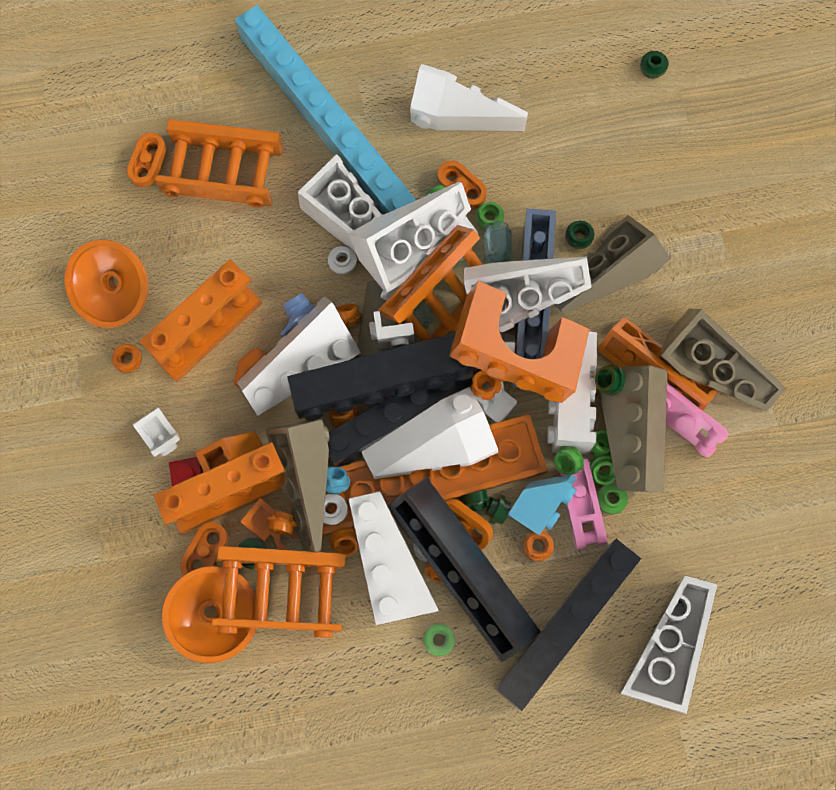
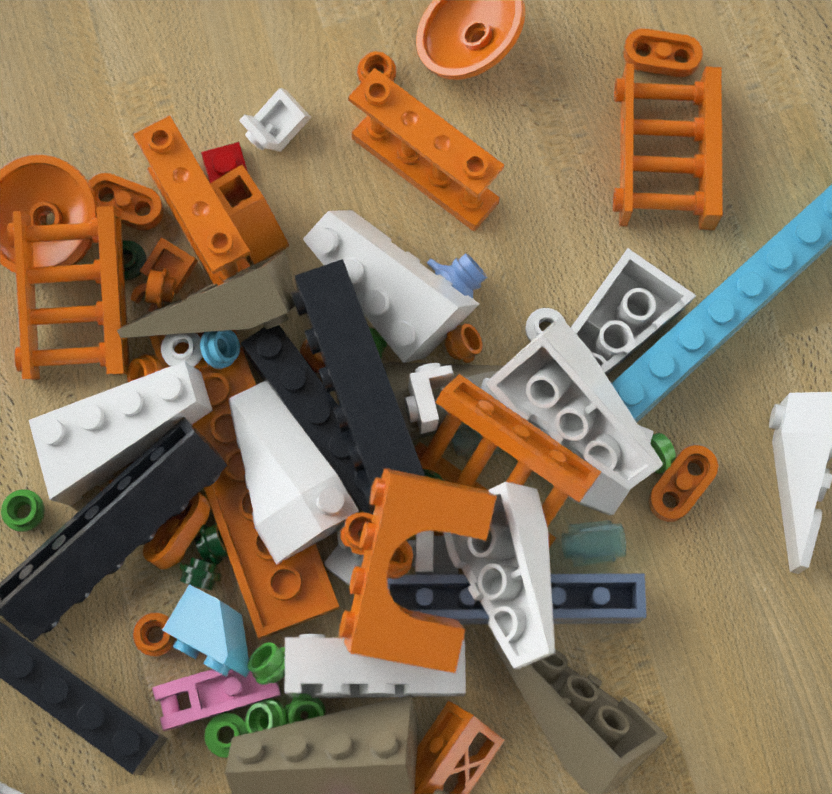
camera: 80 degrees right, 0 degrees up
orange arm [234,348,268,387] -> none
bright green plate [476,202,504,230] -> none
dark green plate [565,220,595,249] -> none
dark green plate [595,364,625,396] -> none

